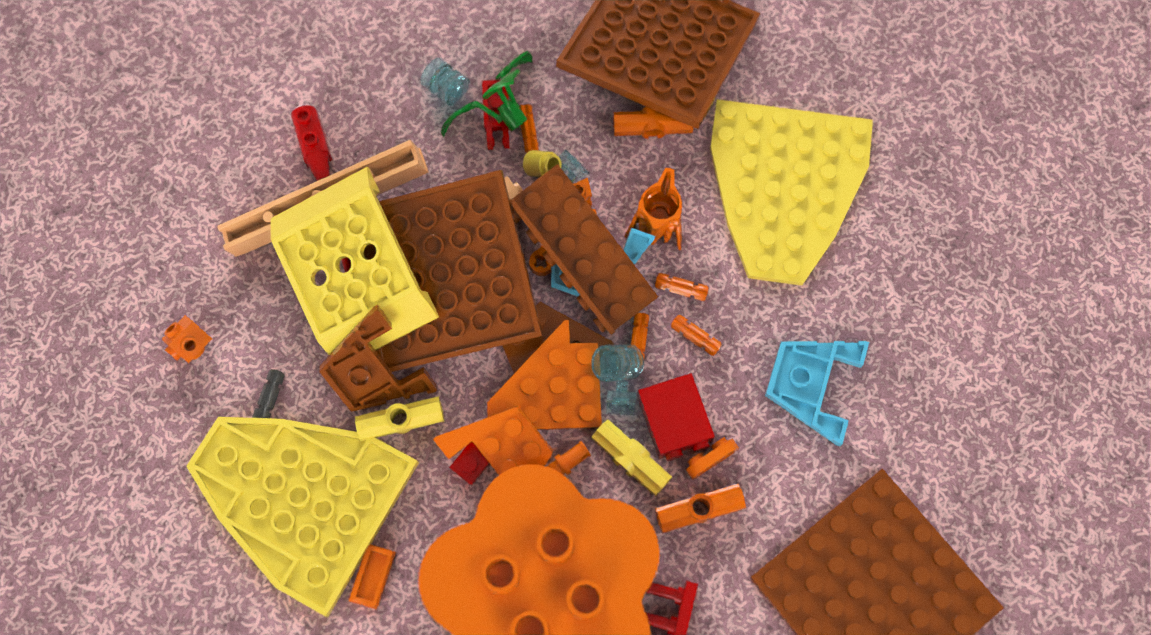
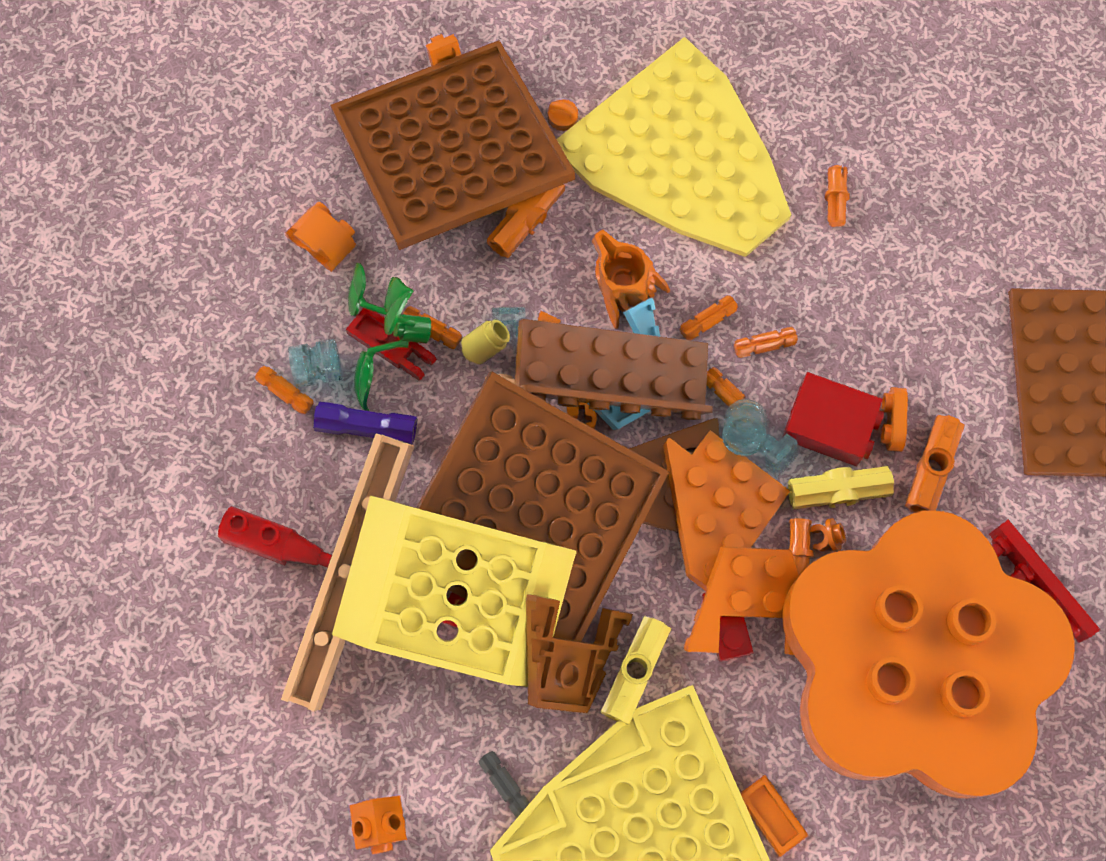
camera: 55 degrees left, 0 degrees up
medium azure wing [765,341,869,446] -> none
none -> orange axle [255,366,314,414]
none -> orange cylinder [285,201,357,272]
none -> dark purple axle [313,401,418,445]
none -> orange tile [548,99,578,131]
none -> orange plate [810,518,846,552]
none -> orange axle [825,165,850,227]

